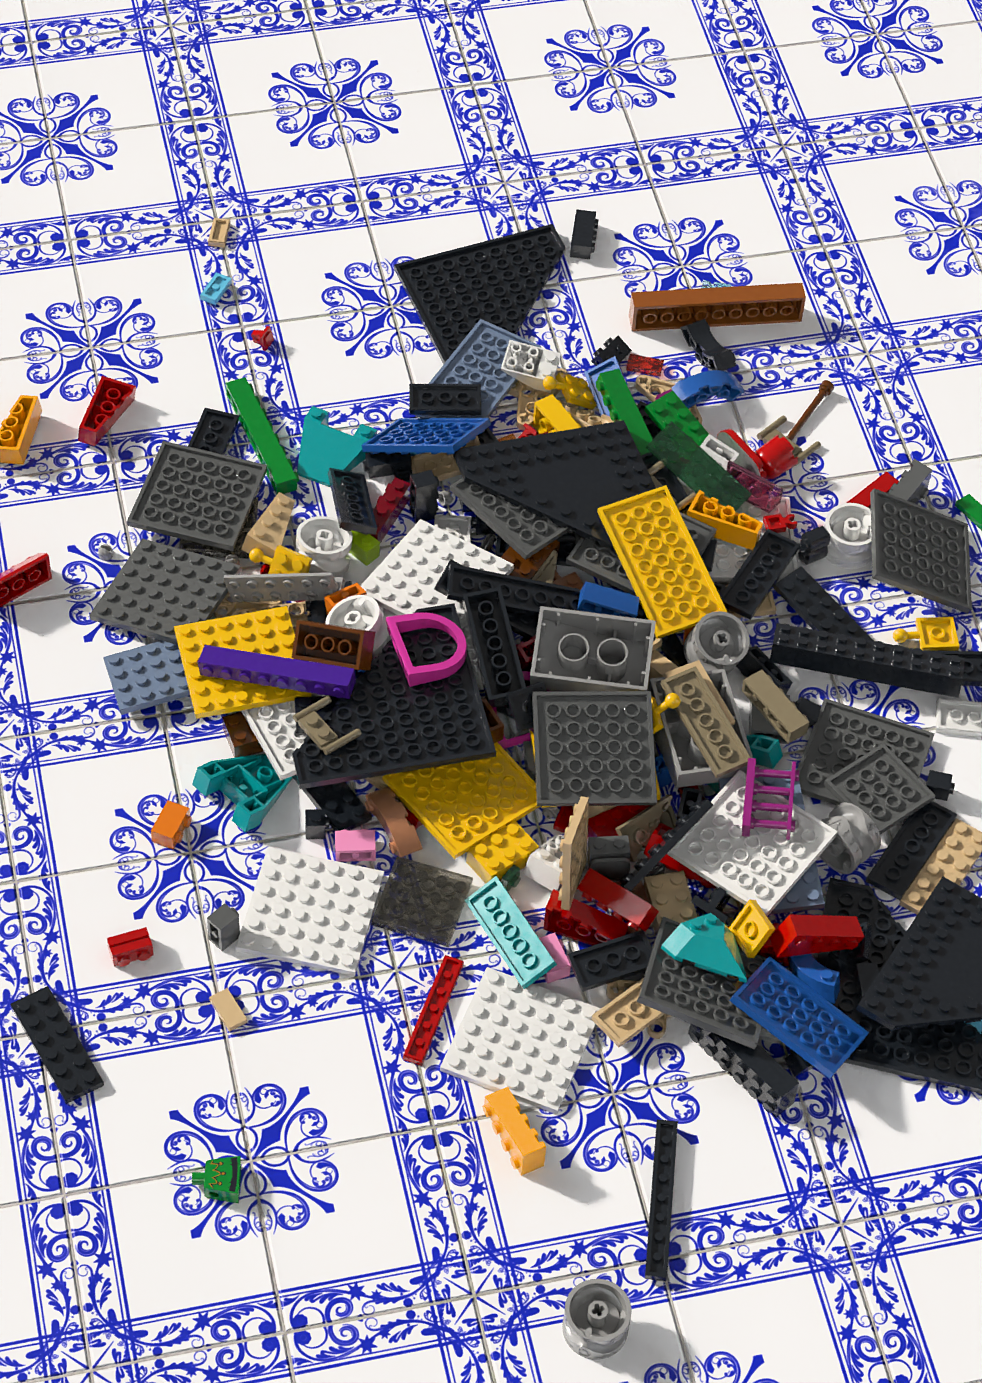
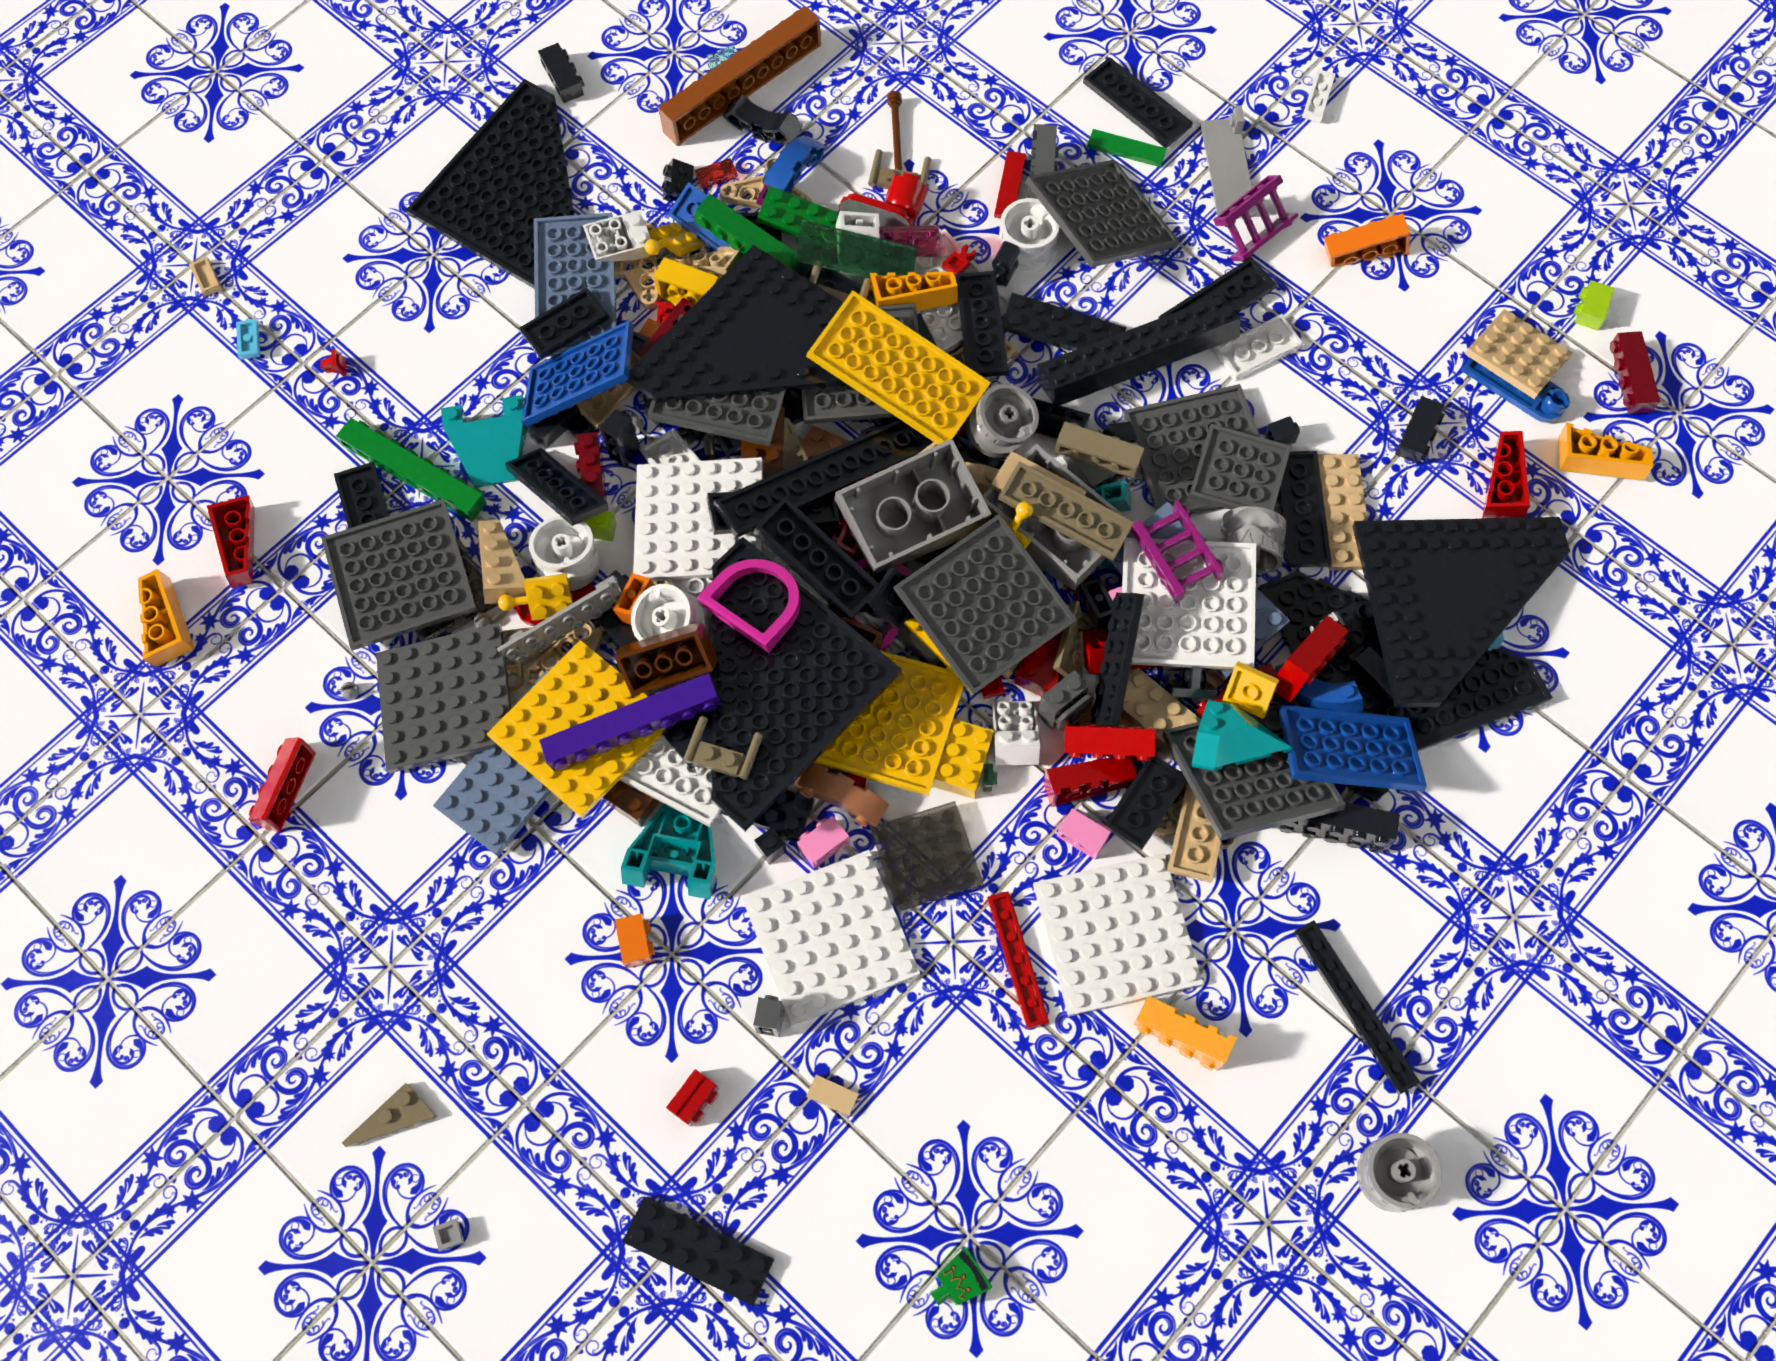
camera: 30 degrees left, 15 degrees up
plate [464,876,557,989] -> none
tan plate [558,796,589,910] -> none
blue brick [577,581,639,618] -> none
yellow plate [893,617,959,651] -> none

